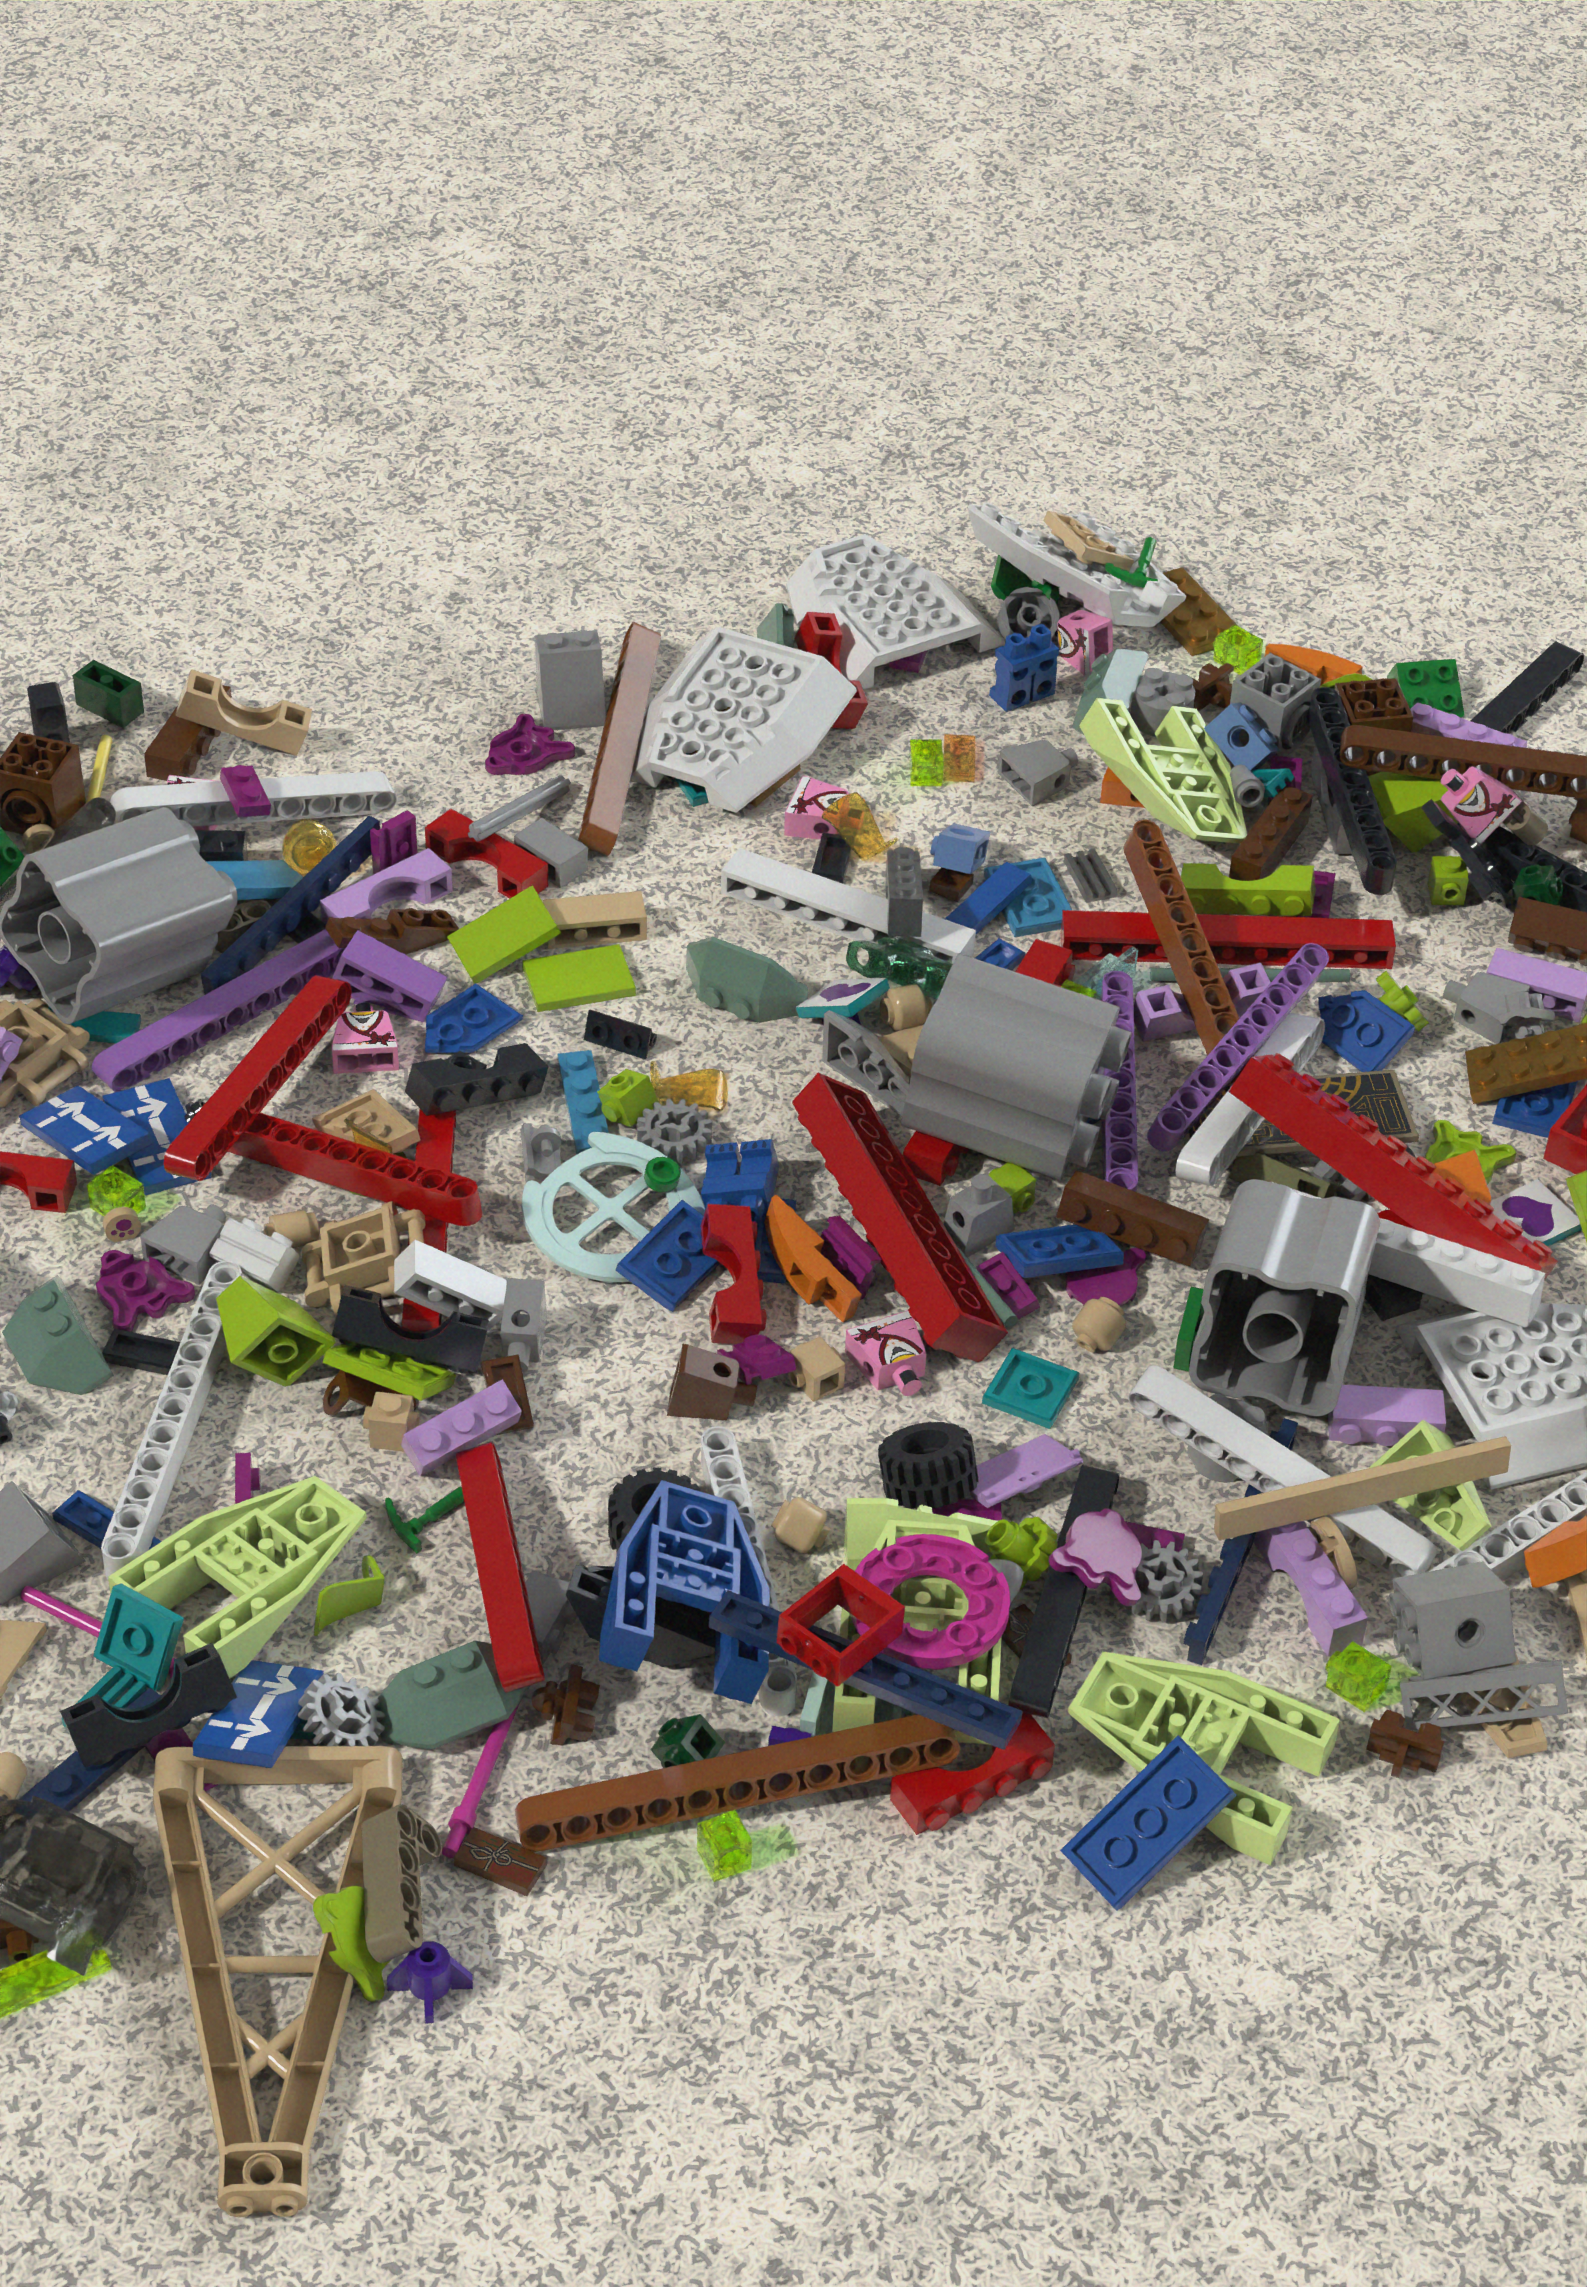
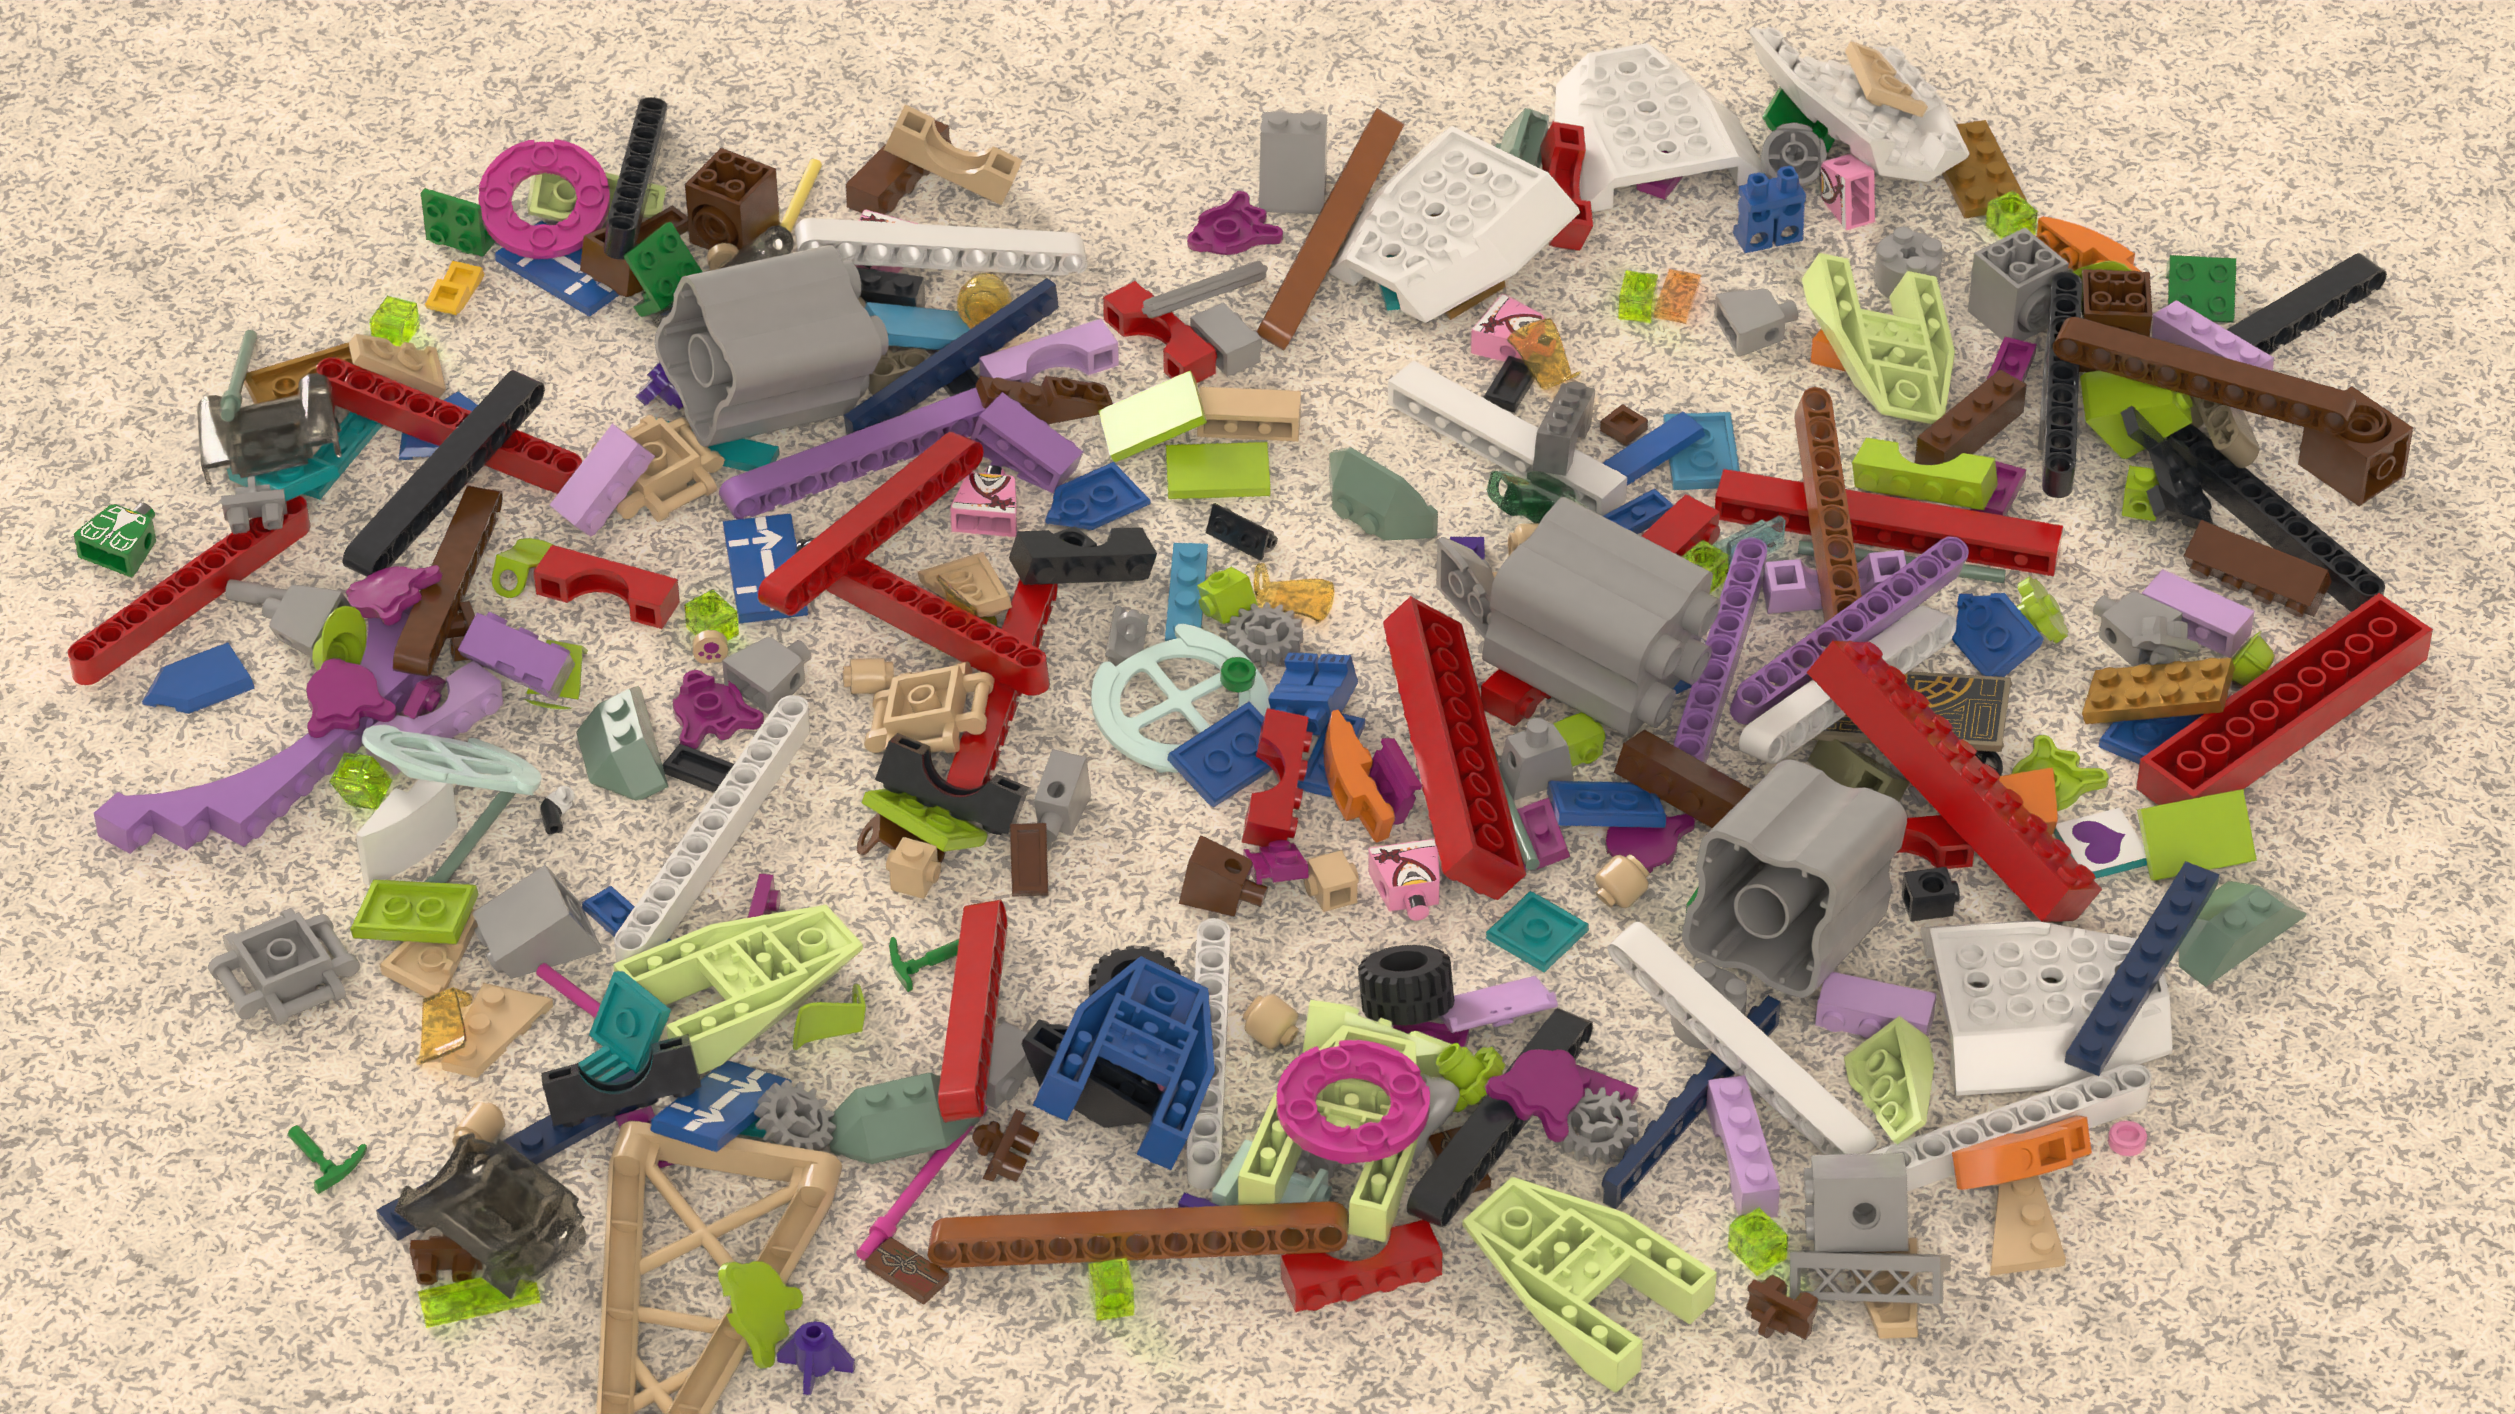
camera: 15 degrees right, 0 degrees up
blue tile [19,1085,153,1175] -> none
black brick [27,682,70,743] -> none
dark green brick [72,660,144,728] -> none
white brick [209,1218,300,1293] -> none
lime slope [216,1276,336,1387] -> none
magenta plate [220,765,271,817] -> none
dark tan beam [362,1804,442,1964] -> none
magenta plate [370,810,418,875] -> none
white brick [394,1240,506,1331] -> none
lavender brick [401,1379,522,1476] -> none
dark green brick [650,1714,725,1768] -> none
dark blue plate [709,1590,1023,1750] -> none
red window [776,1564,905,1687] -> none
tile [796,978,890,1019] -> none
medium blue brick [930,823,990,874] -> none
blue tile [1060,1735,1237,1911] -> none
flat silver tile [1064,848,1117,903] -> none
wedge [1072,648,1149,735] -> none
green piece [1105,537,1158,588] -> none
reddish brown hips [1191,663,1234,711] -> none
medium blue brick [1204,702,1280,772] -> none
tan tile [1214,1436,1511,1541] -> none
light grey cone [1230,764,1265,807] -> none
teal tile [1252,768,1295,798] -> none
white brick [1272,1182,1545,1328] -> none
tan tile [1308,1516,1357,1590] -> none
torso [1441,767,1522,844] -> none
dark green brick [1512,865,1563,906] -> none

